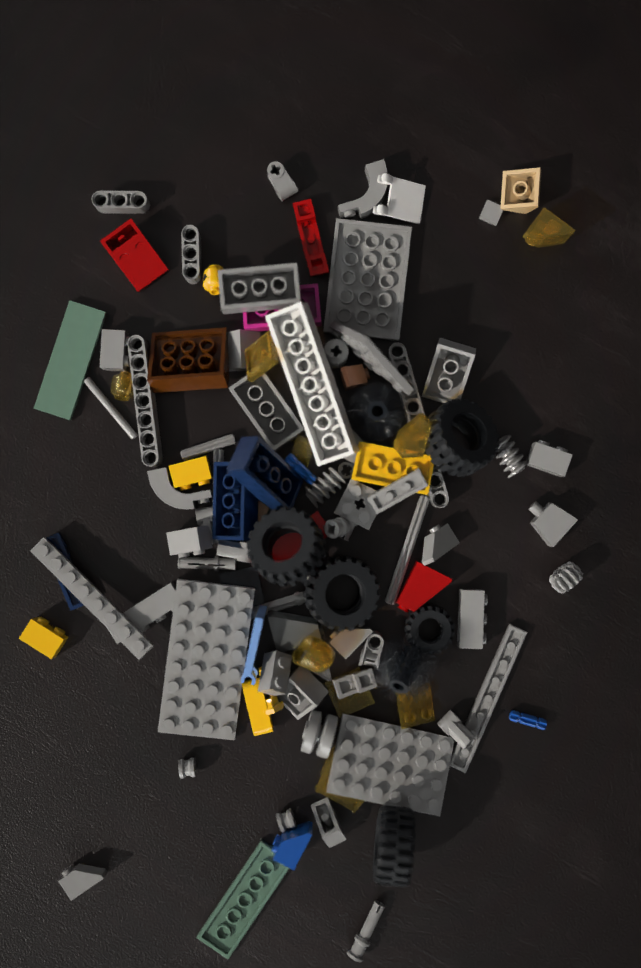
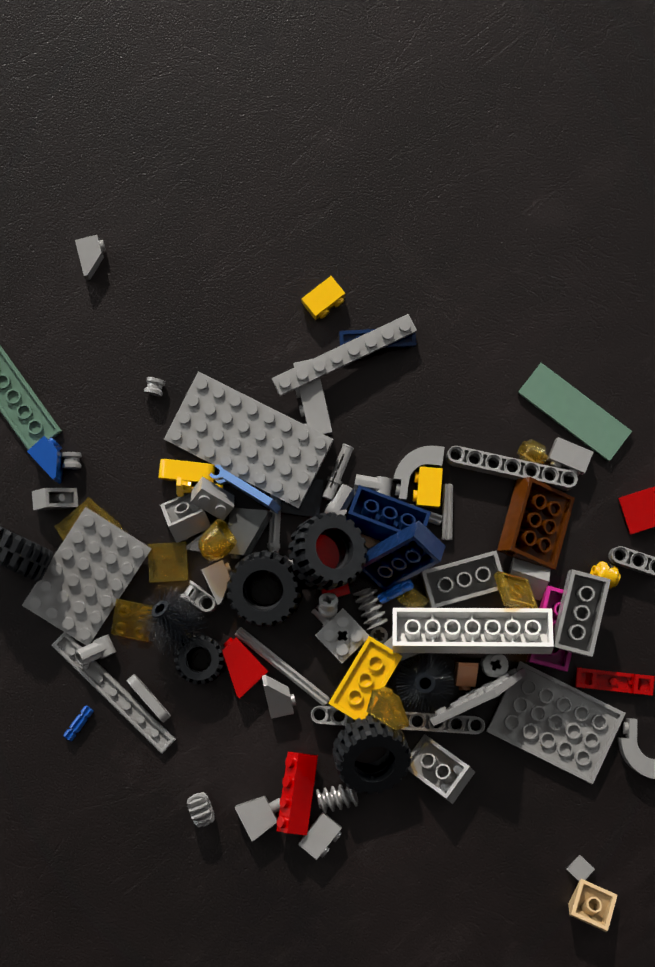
camera: 105 degrees right, 5 degrees down
light grey bar [84,377,138,440] -> none
light grey brick [166,525,212,558] -> none
light grey wheel [300,709,338,759] -> none
light grey slope [332,668,378,699] -> none
light grey tile [367,468,429,514] -> none
white flag [373,173,426,224] -> none
light grey brick [457,588,488,649] -> none
clear yellow slope [522,208,575,248] -> none
none -> light grey beam [127,674,171,723]
none -> red brick [277,752,318,835]

